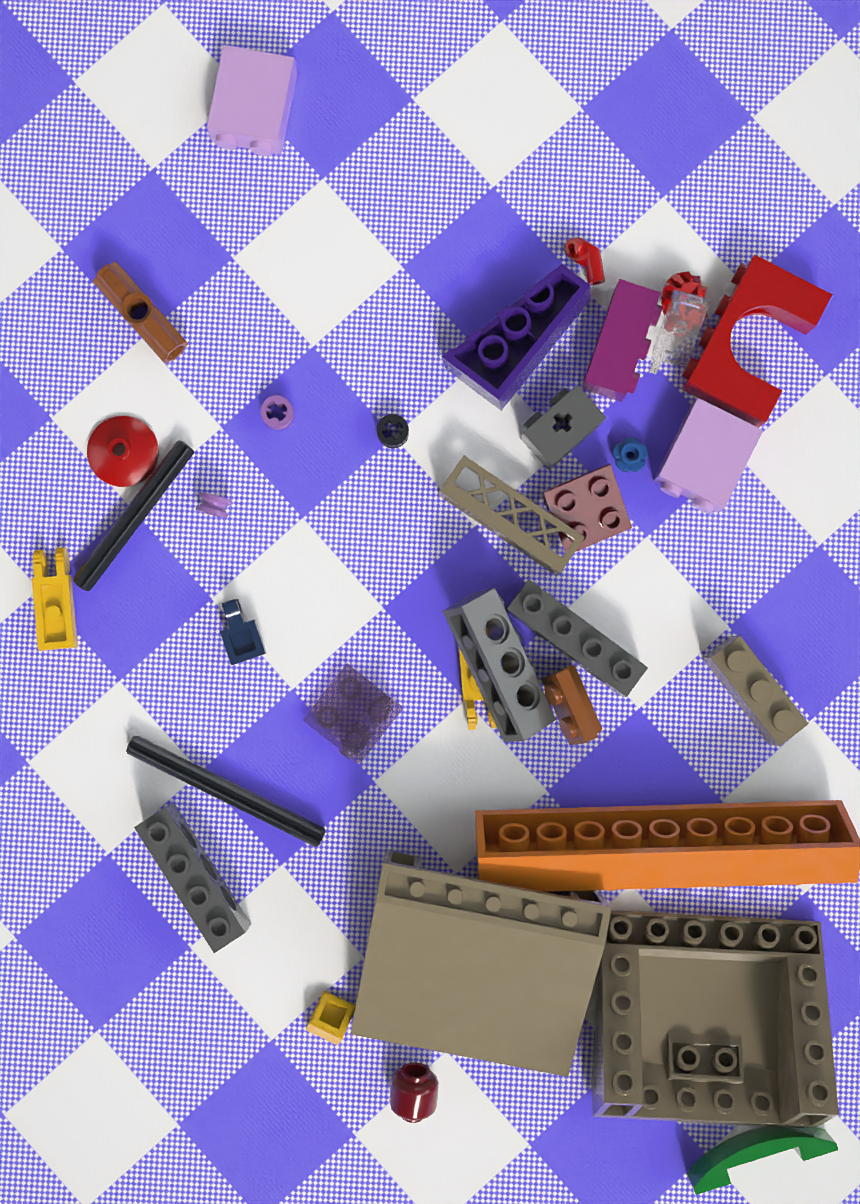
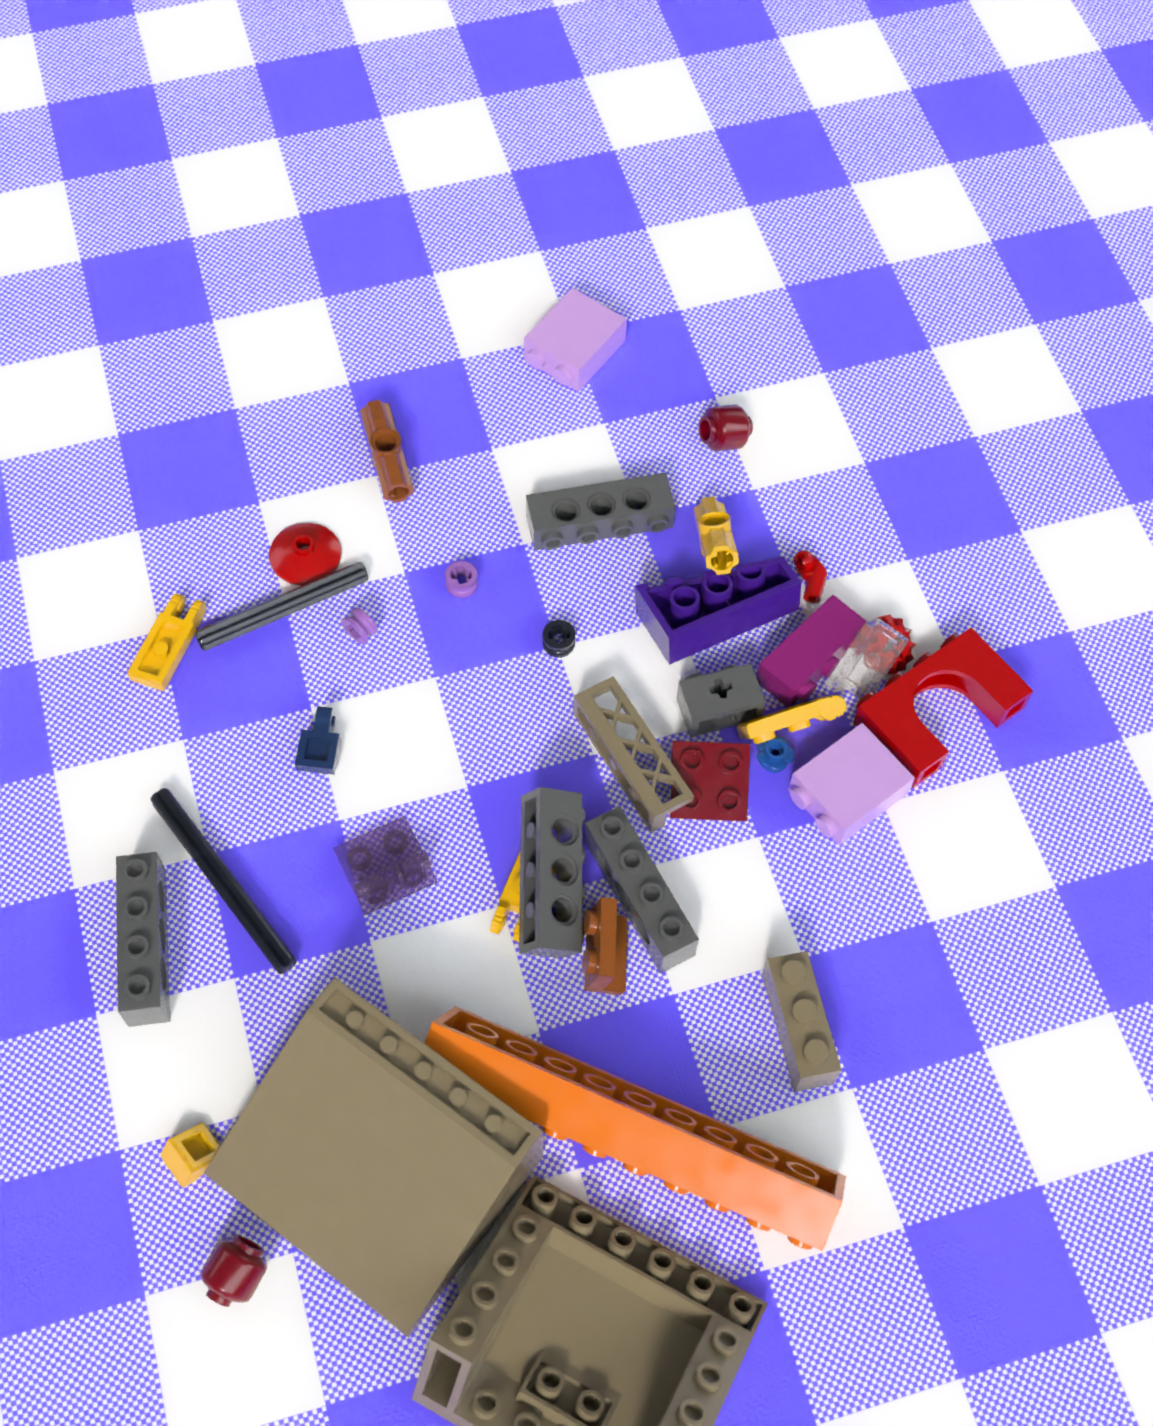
camera: 20 degrees right, 25 degrees down
none -> dark grey brick [526,473,676,550]
none -> yellow piece [694,496,739,575]
none -> dark red head [698,405,753,452]
none -> yellow hinge [737,695,847,744]

